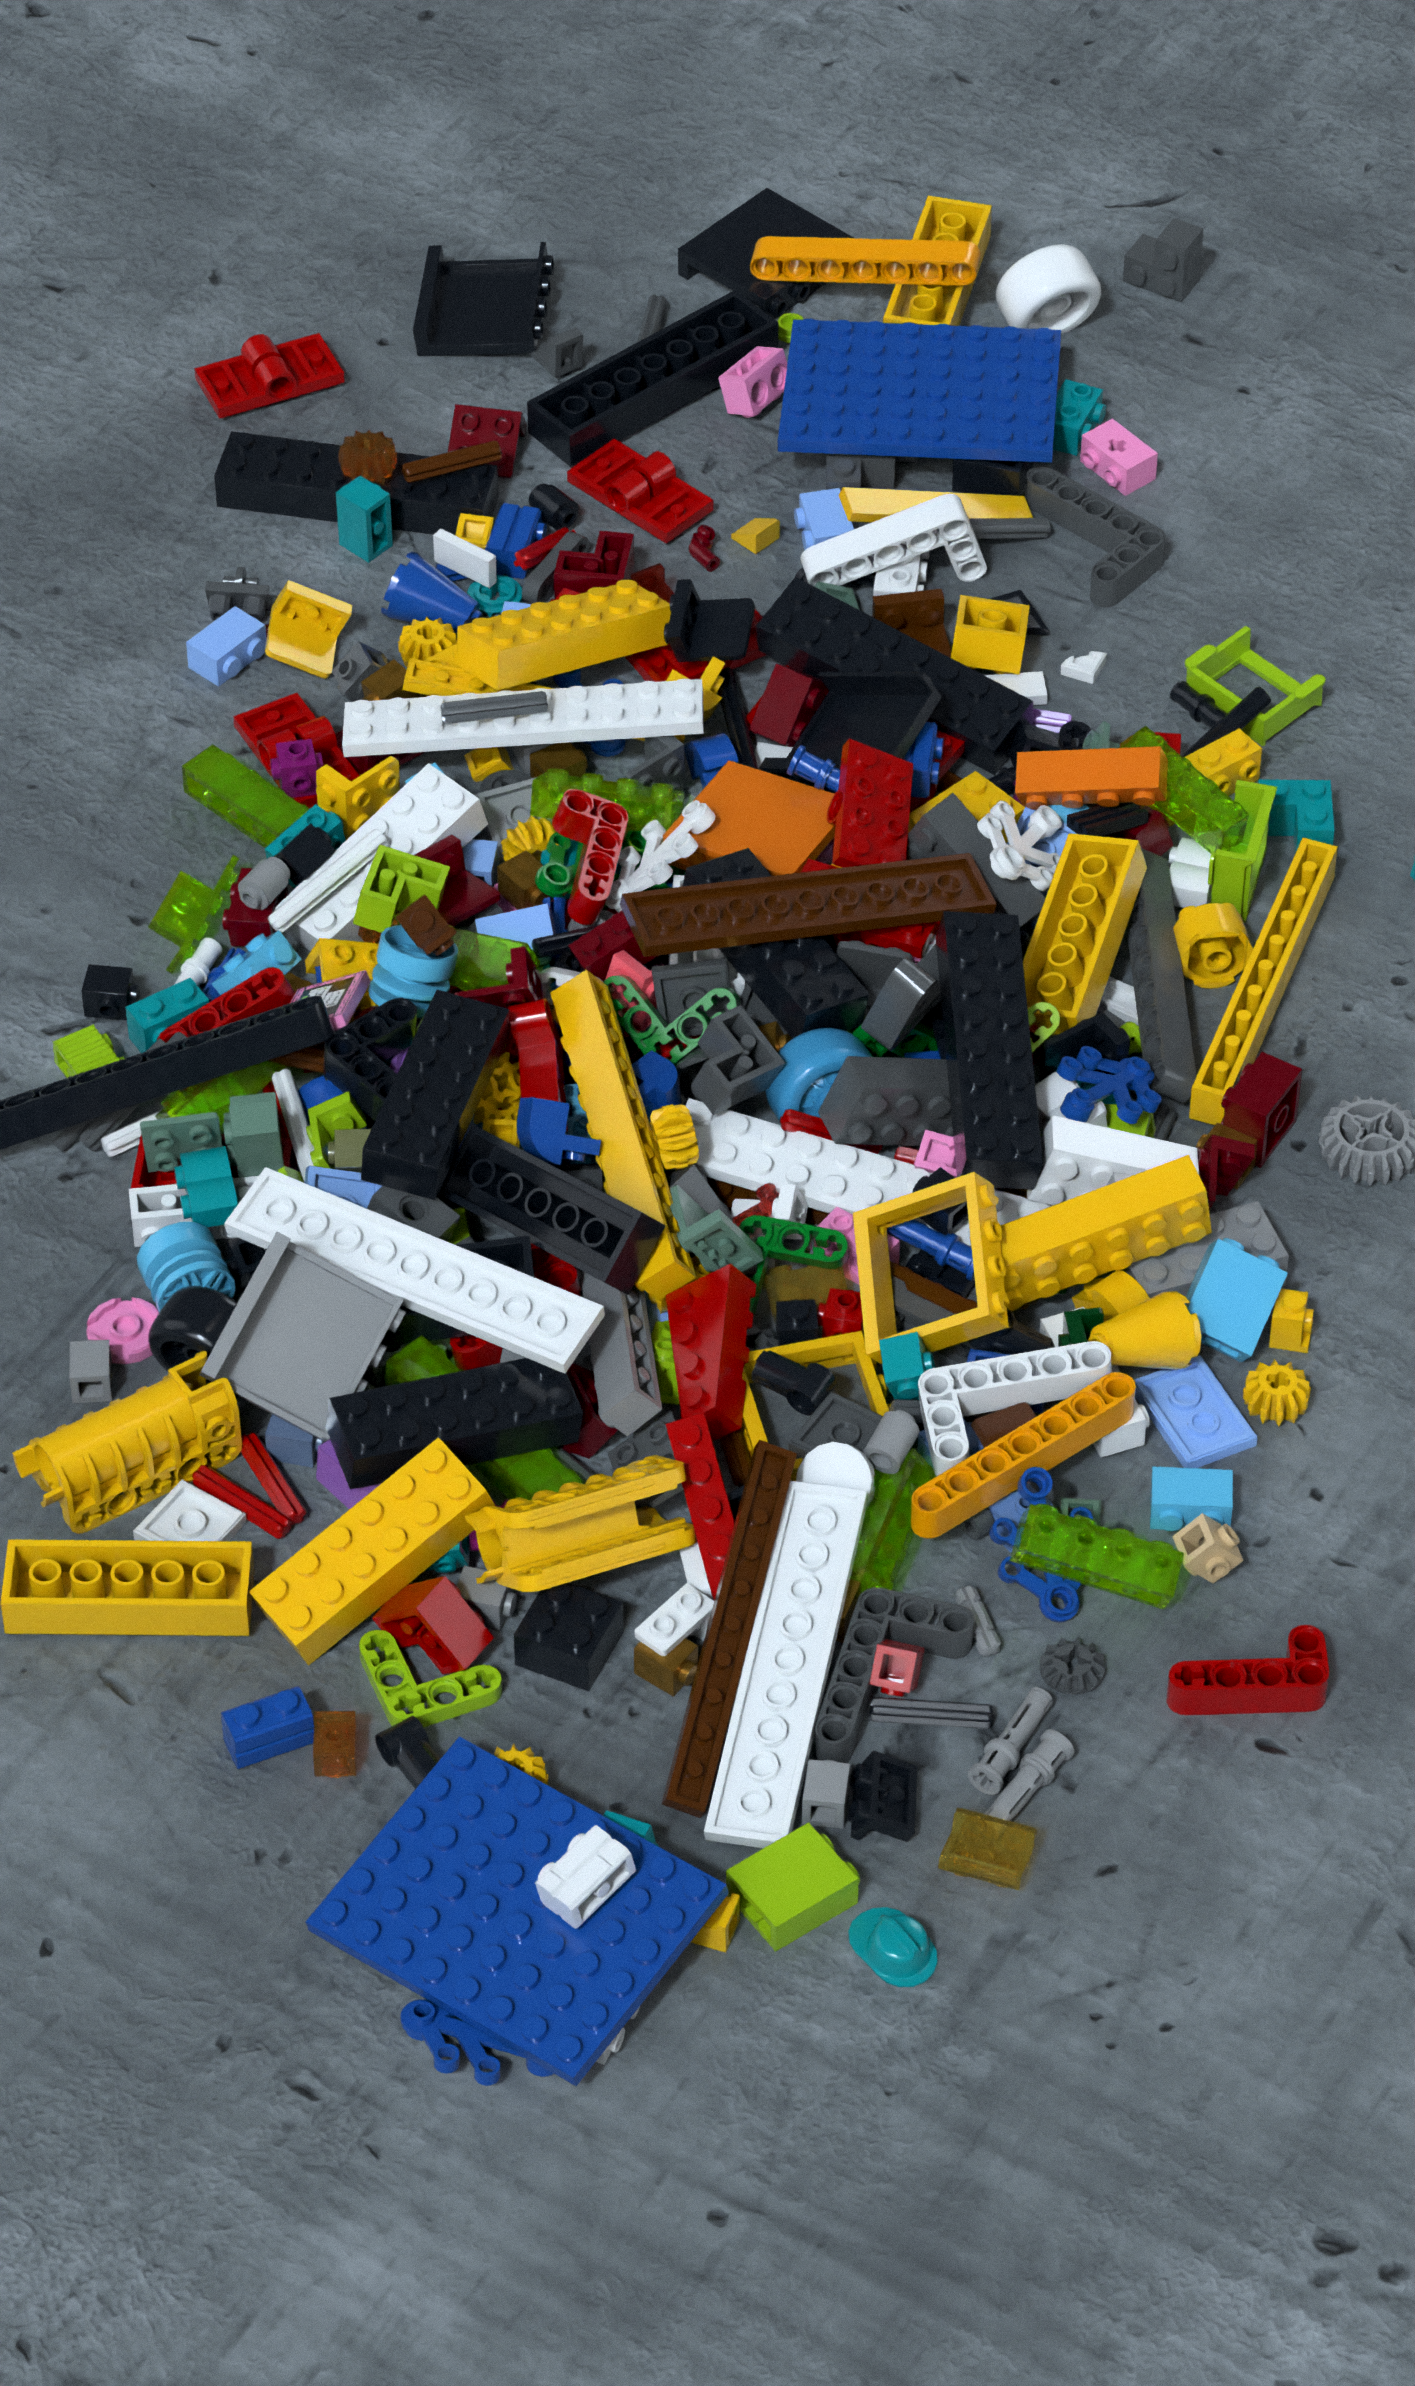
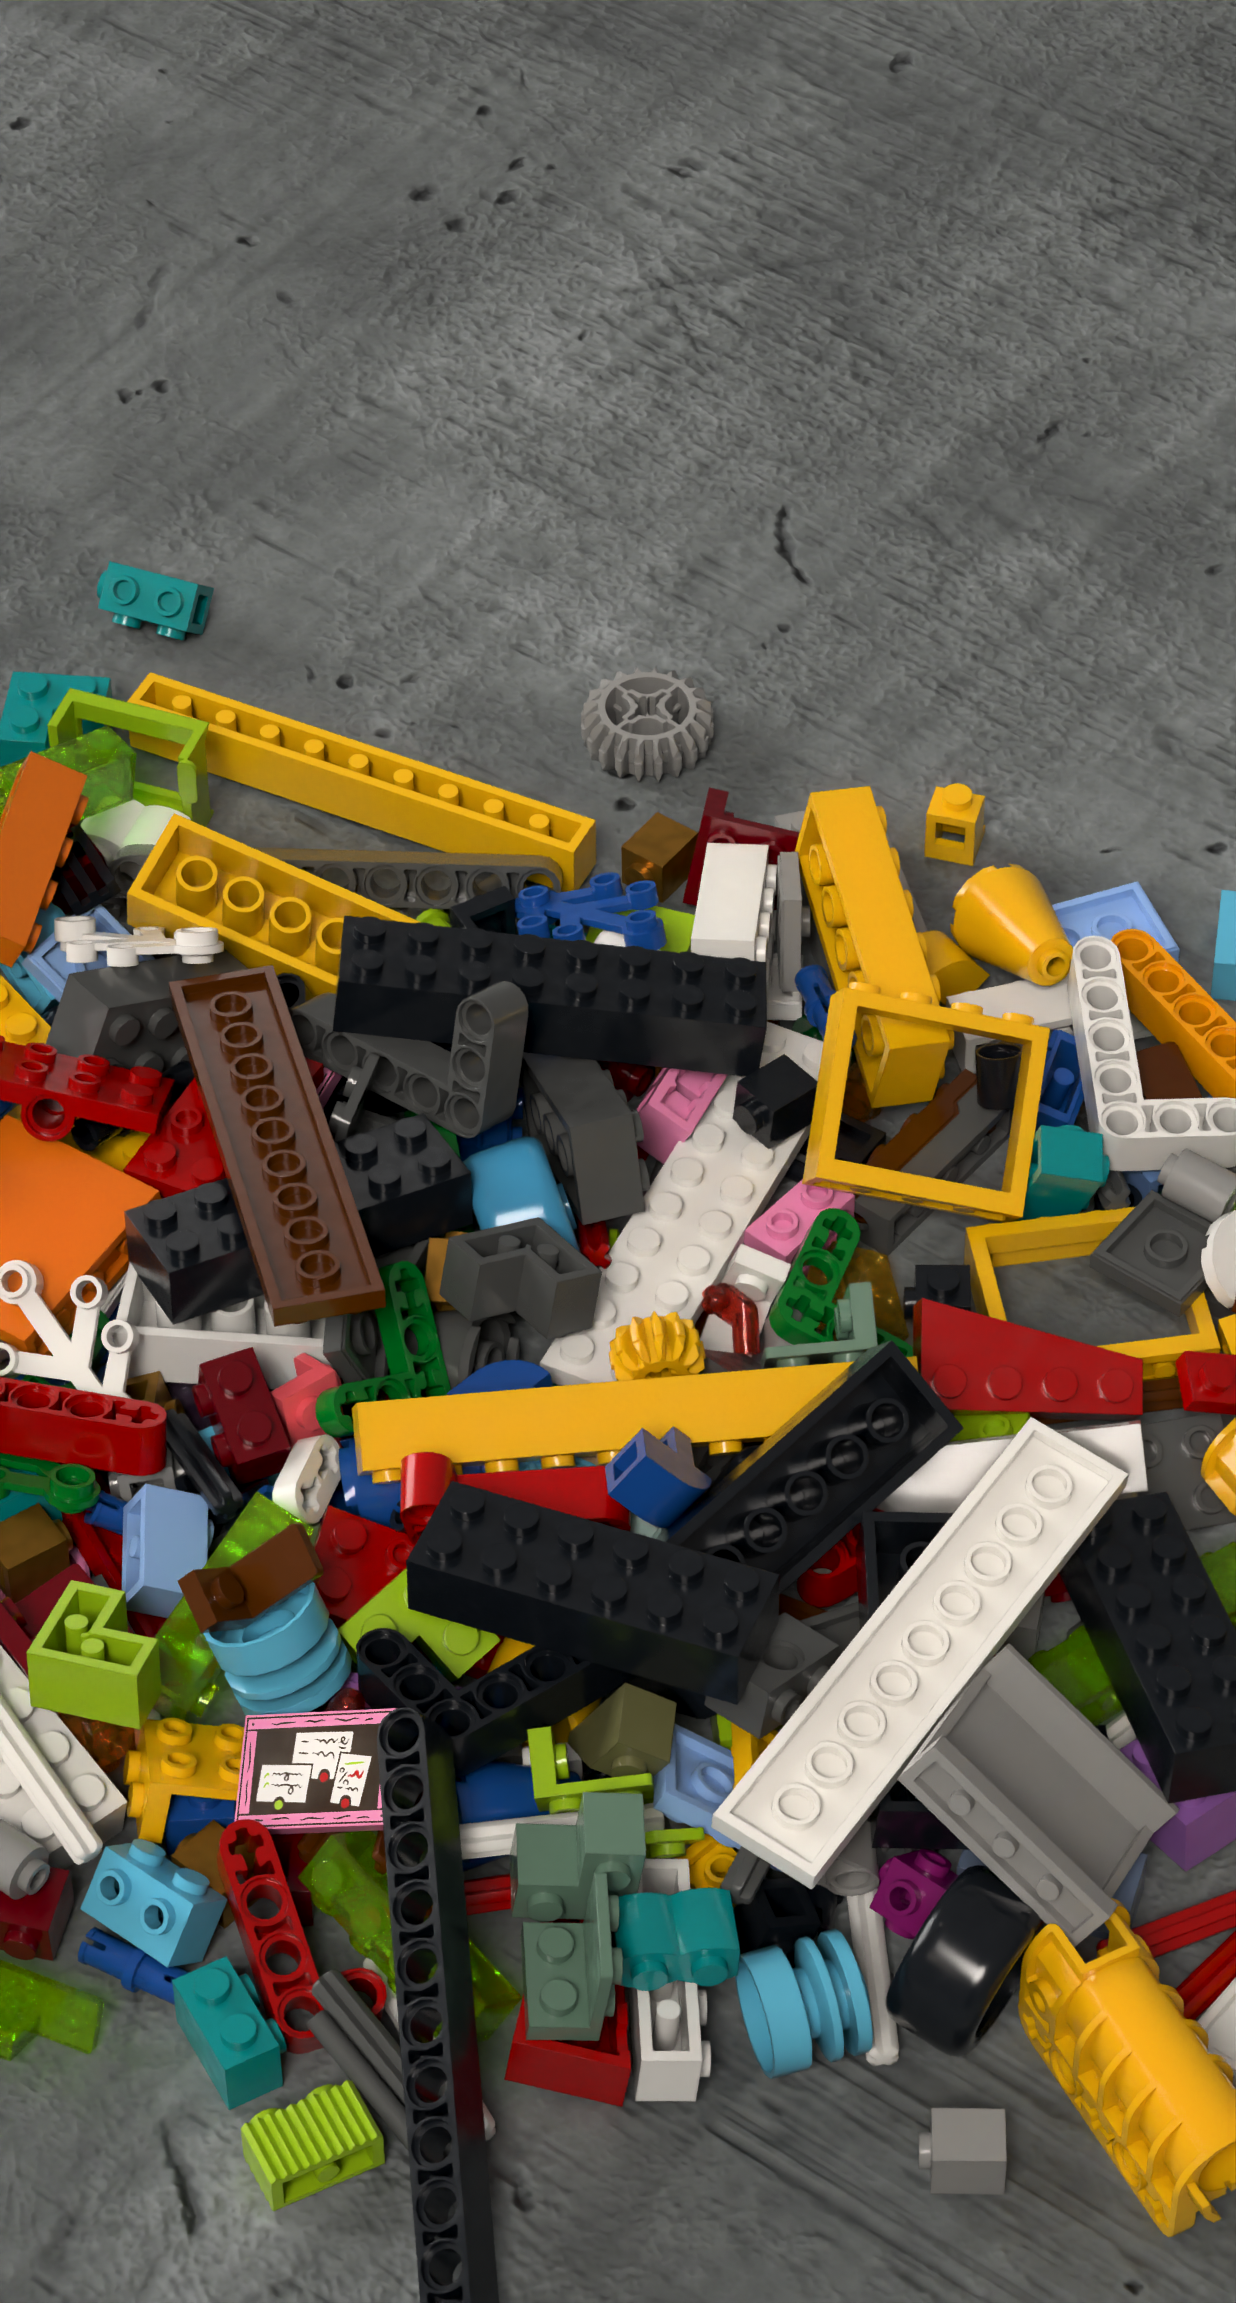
camera: 85 degrees left, 0 degrees up
black brick [81,964,140,1020] -> none
bright pink tile [86,1297,159,1365] -> none
white pin [174,938,223,987] -> none
dark red bracket [454,946,543,1009] -> none
black piece [752,1350,837,1416] -> none
red brick [817,1288,864,1338] -> none
blue pin [887,1219,975,1281] -> none
dark green bracket [1058,1308,1104,1347] -> none
yellow brick [1173,903,1253,989] -> none
medium azure brick [1185,1238,1288,1362] -> none
dark red brick [1221,1052,1302,1168] -> none
yellow gear [1243,1359,1311,1427] -> none

